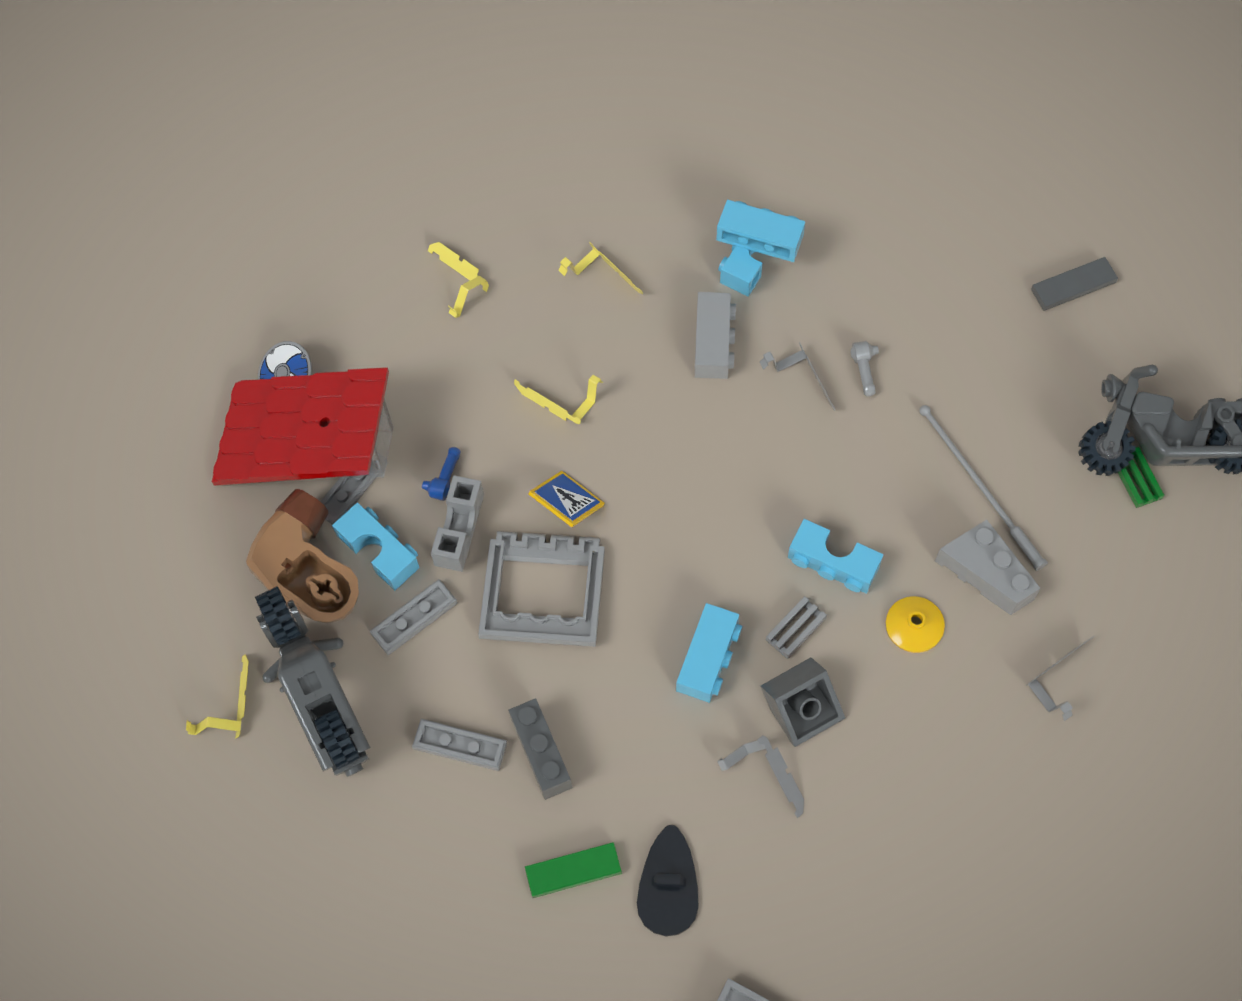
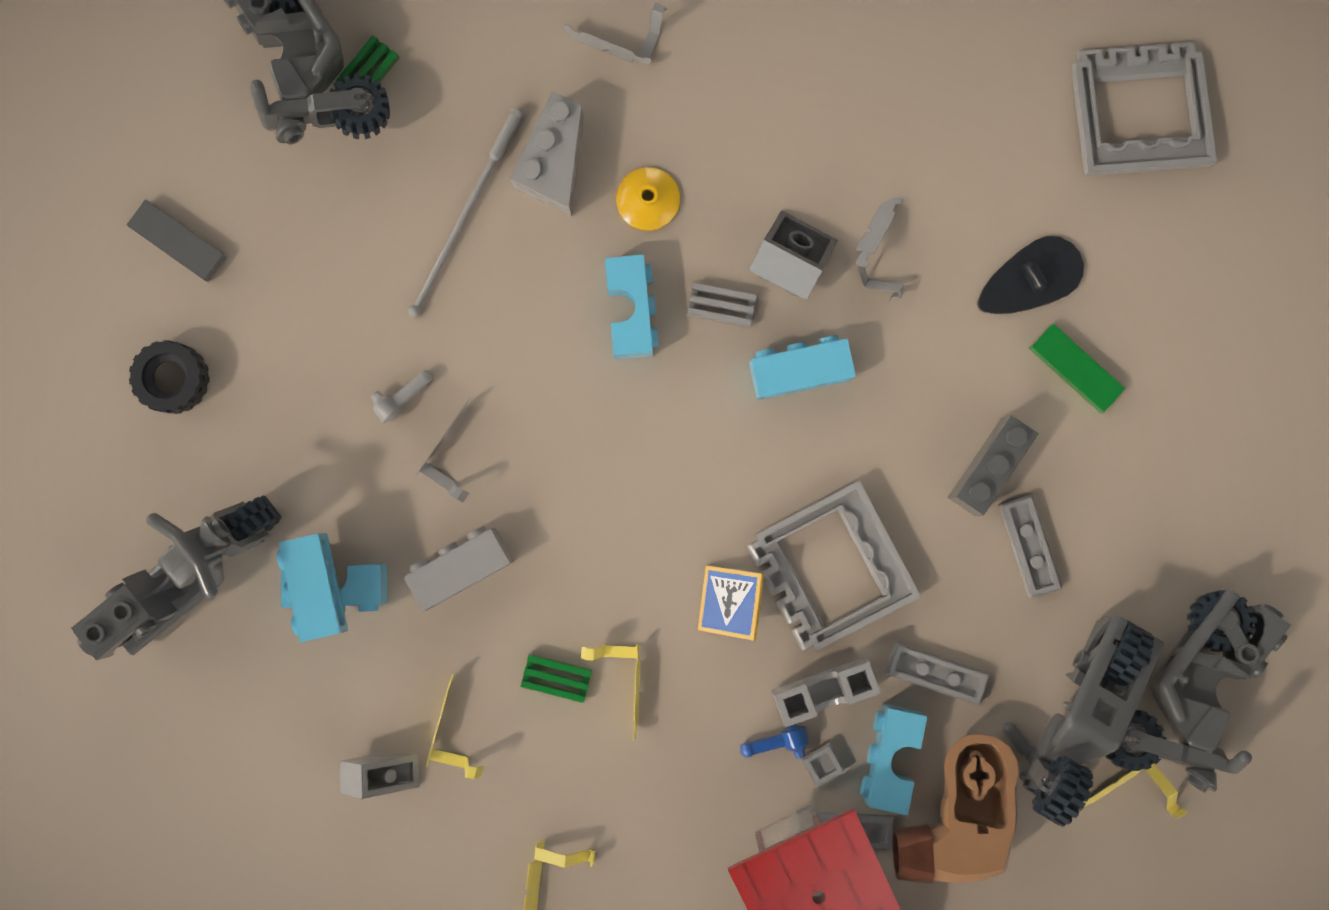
camera: 125 degrees left, 20 degrees up
none -> dark grey piece [71,495,282,660]
none -> black tyre [129,340,210,414]
none -> light grey slope [340,753,419,799]
none -> green tile [520,654,592,703]
none -> light grey tile [801,741,845,788]
none -> dark grey piece [1105,589,1291,793]

